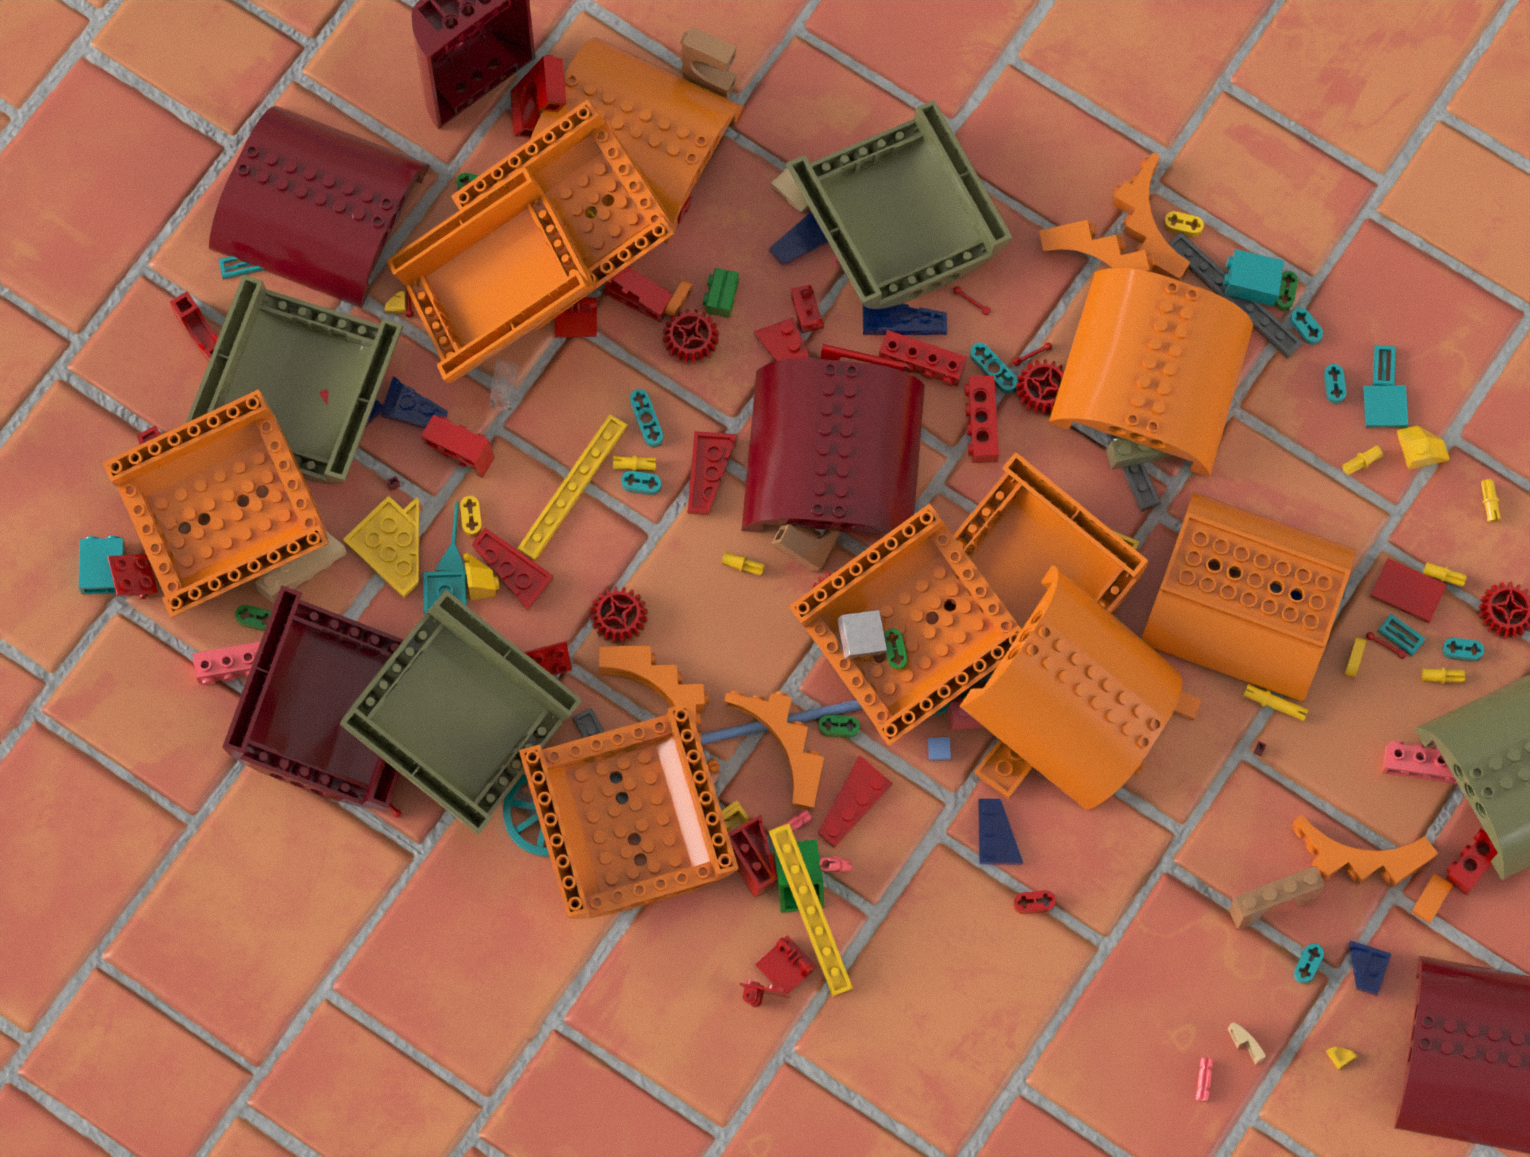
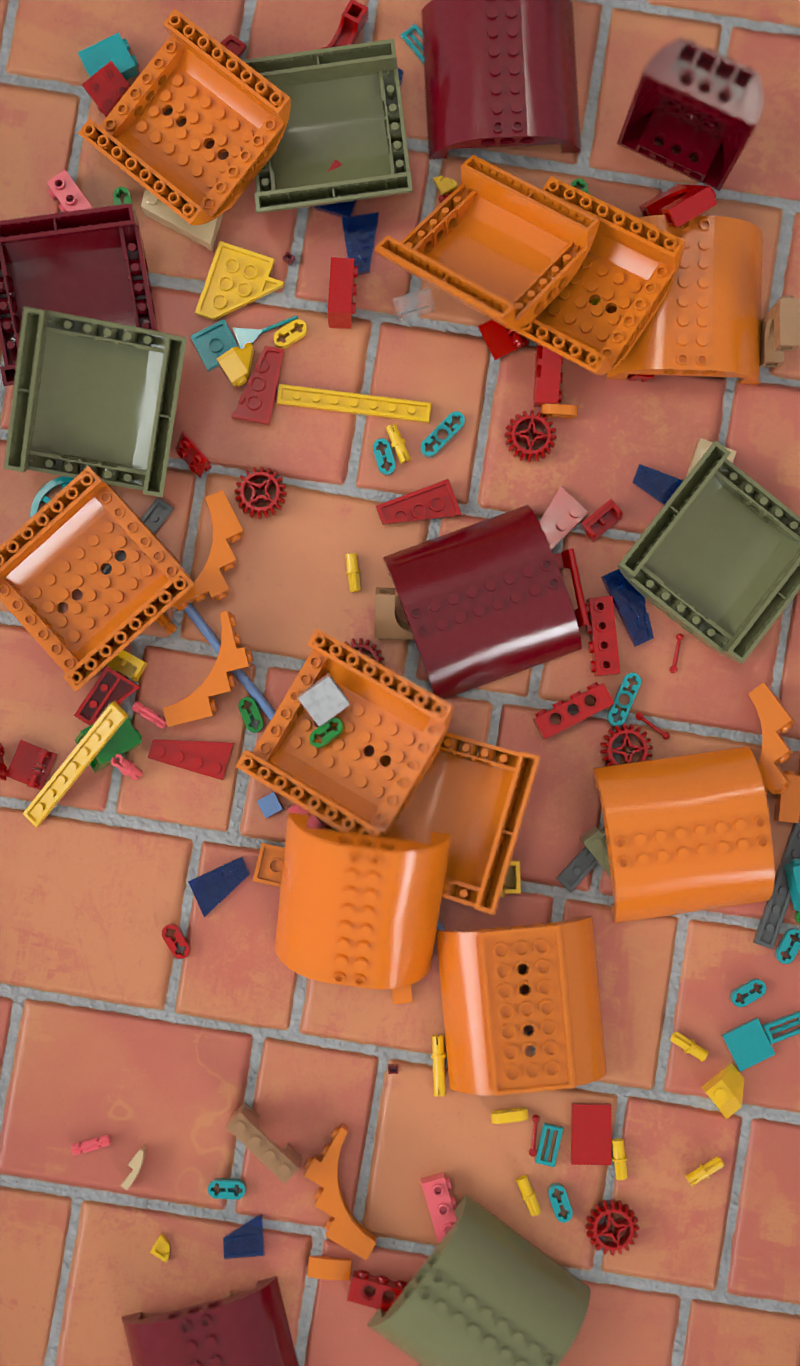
camera: 60 degrees right, 15 degrees up
green brick [702,268,739,318] -> none

